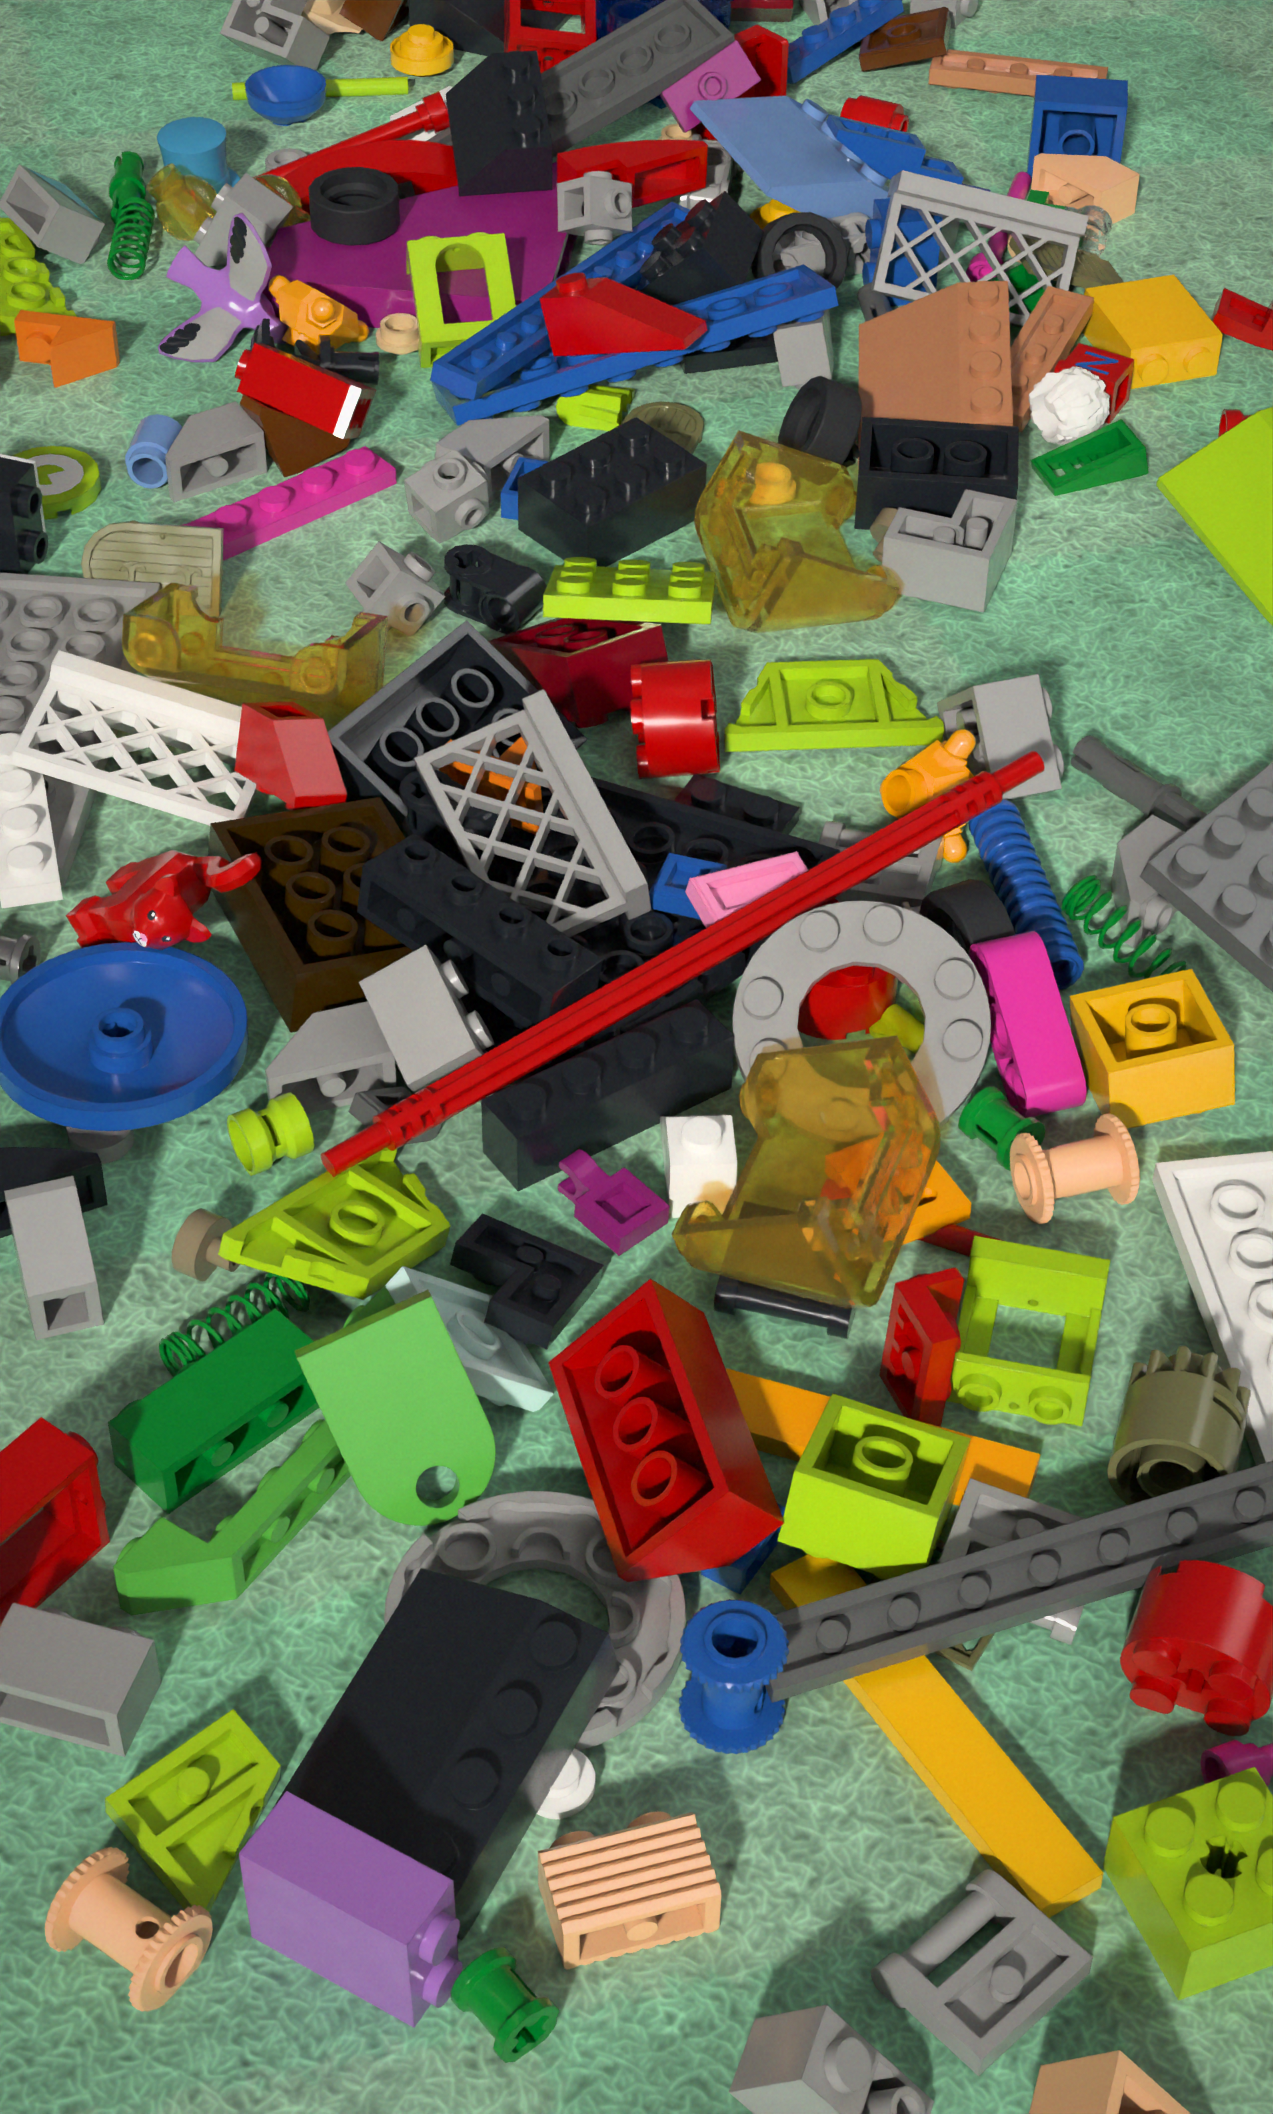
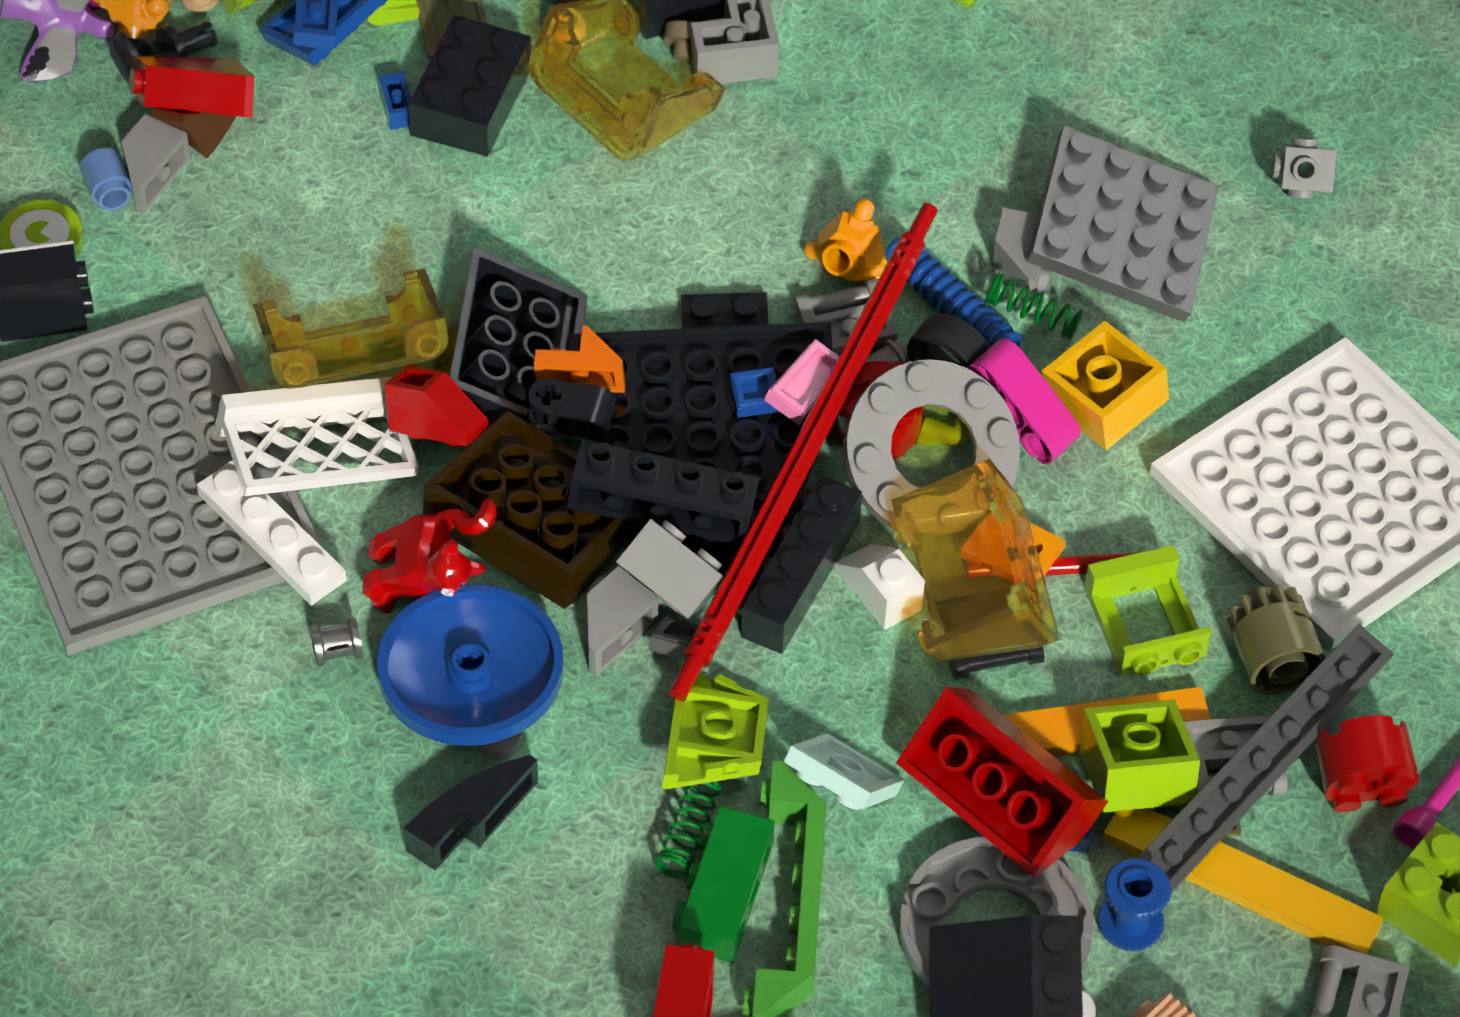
camera: 30 degrees left, 10 degrees up
light grey slope [4,1176,104,1340] -> none
window [81,520,224,617] -> none
dark tan tile [172,1208,240,1281] -> none
dark pink plate [182,446,397,561] -> none
lime wheel [227,1092,315,1176] -> none
bright green tile [295,1290,496,1526] -> none
light grey brick [345,541,445,636] -> none
light grey brick [404,448,491,544] -> none
light grey fence [414,689,651,937] -> none
light grey slope [435,415,550,503] -> none
black piece [444,544,547,635] -> none
black plate [450,1213,604,1350] -> none
dark red slope [488,618,669,728] -> none
lime plate [543,557,716,625] -> none
magenta plate [558,1149,670,1256] -> none
red brick [630,659,720,779] -> none
lime wing [724,659,944,752] -> none
red bracket [879,1267,964,1427] -> none
light grey brick [937,674,1064,801] -> none
green bush [958,1086,1046,1171] -> none
light nougat hose [1010,1114,1140,1225] -> none
dark grey axle [1071,735,1207,832] -> none

